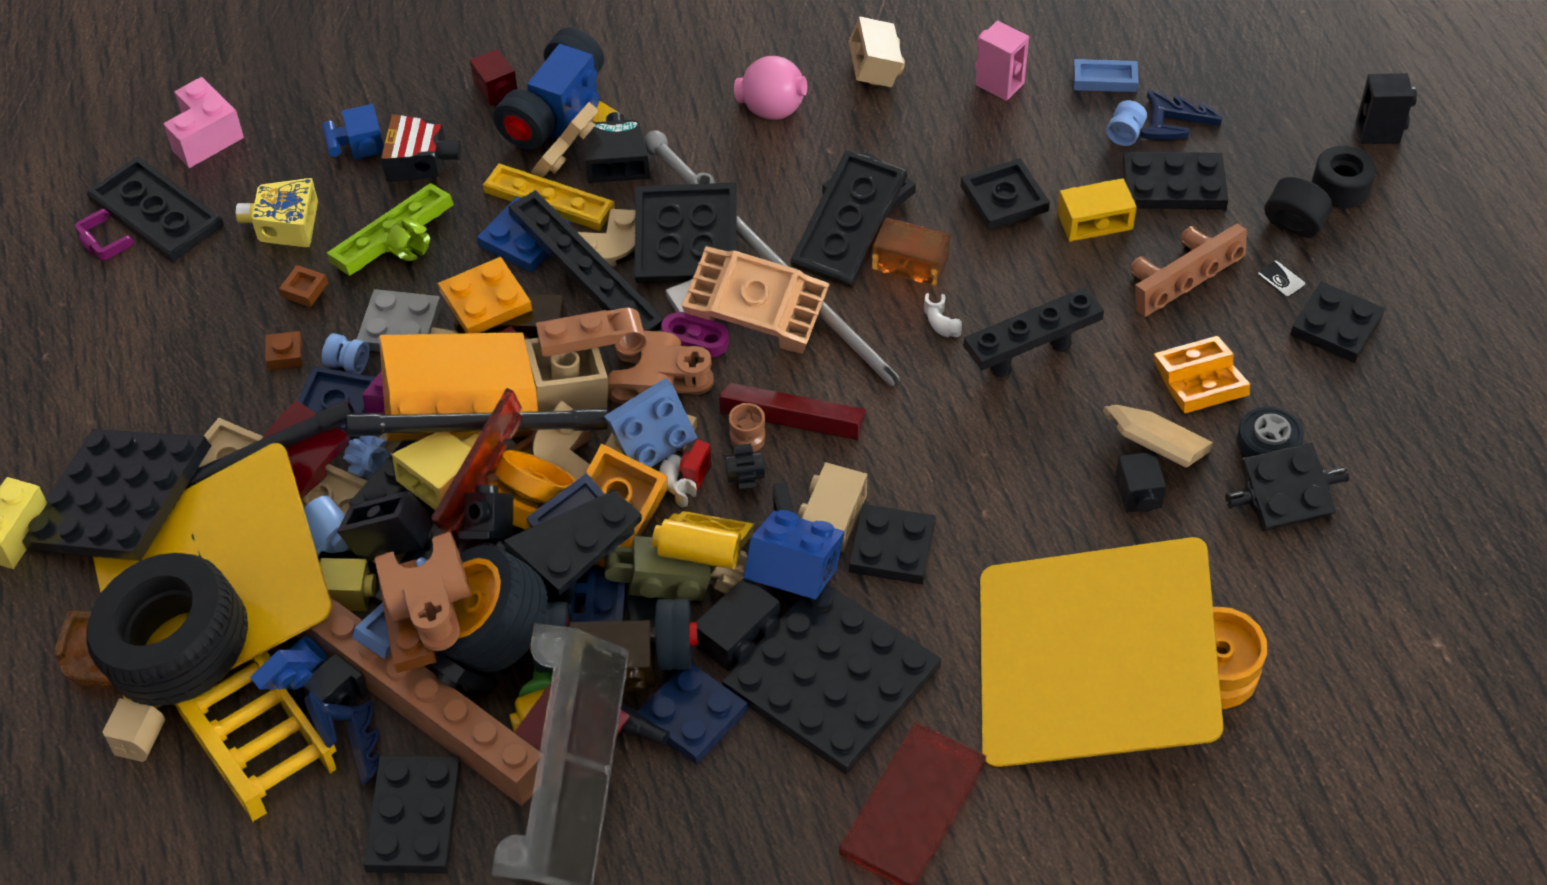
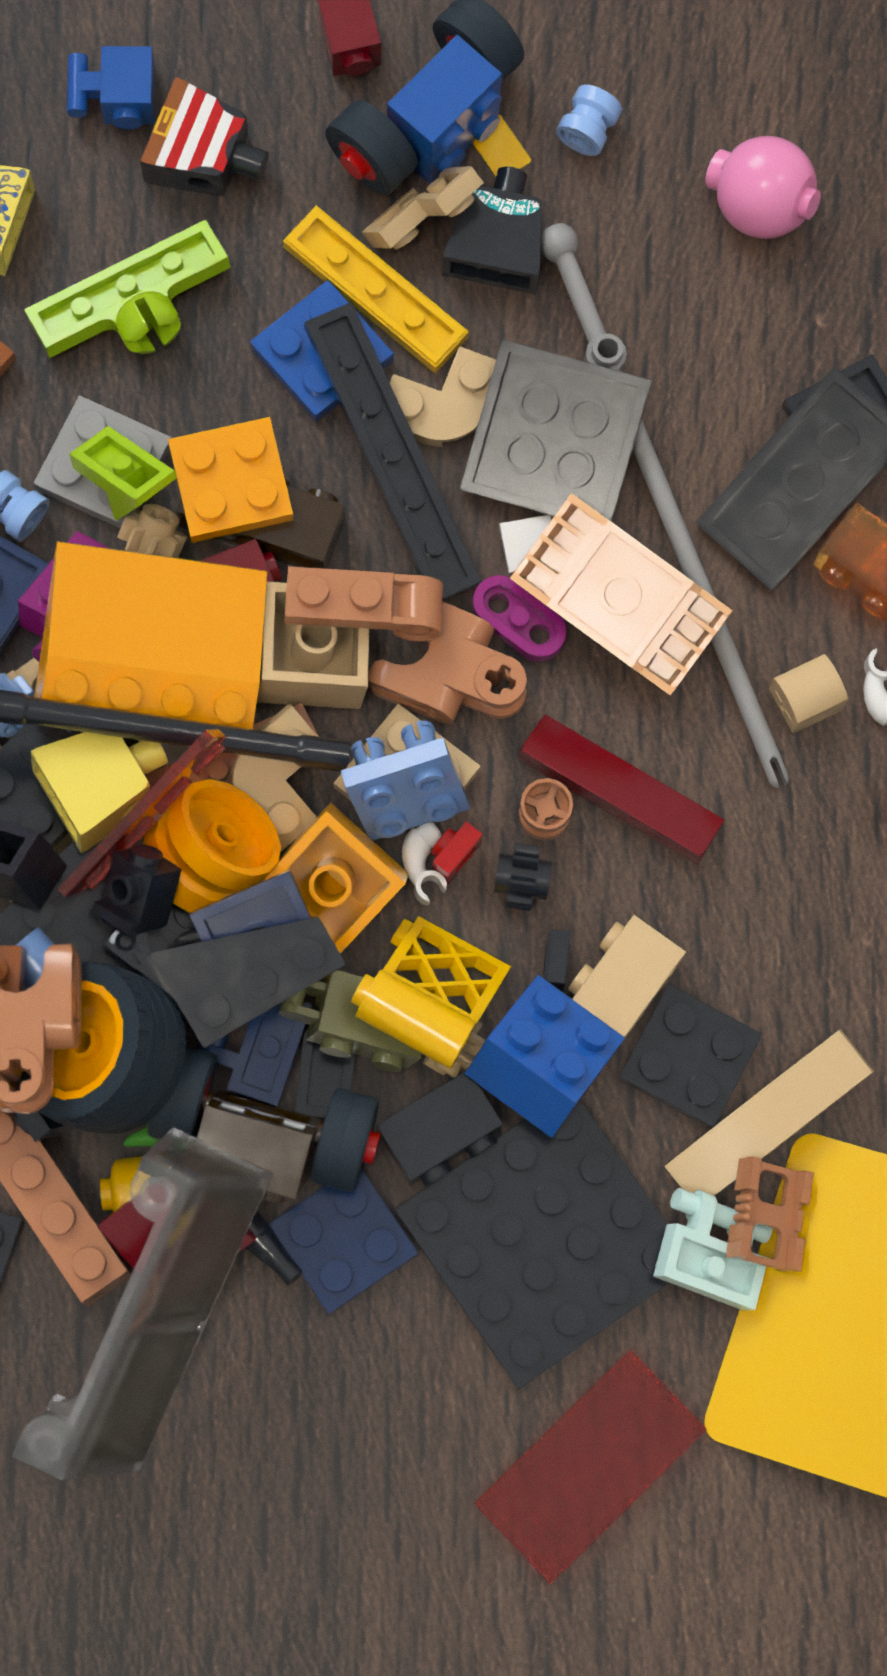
camera: 10 degrees right, 25 degrees up
none -> lime slope [69,426,177,521]
none -> light blue wheel [556,85,623,156]
none -> light aqua plate [653,1188,773,1311]
none -> tan slope [665,1029,874,1196]
none -> nougat piece [726,1156,814,1272]
none -> tan piece [769,654,848,733]

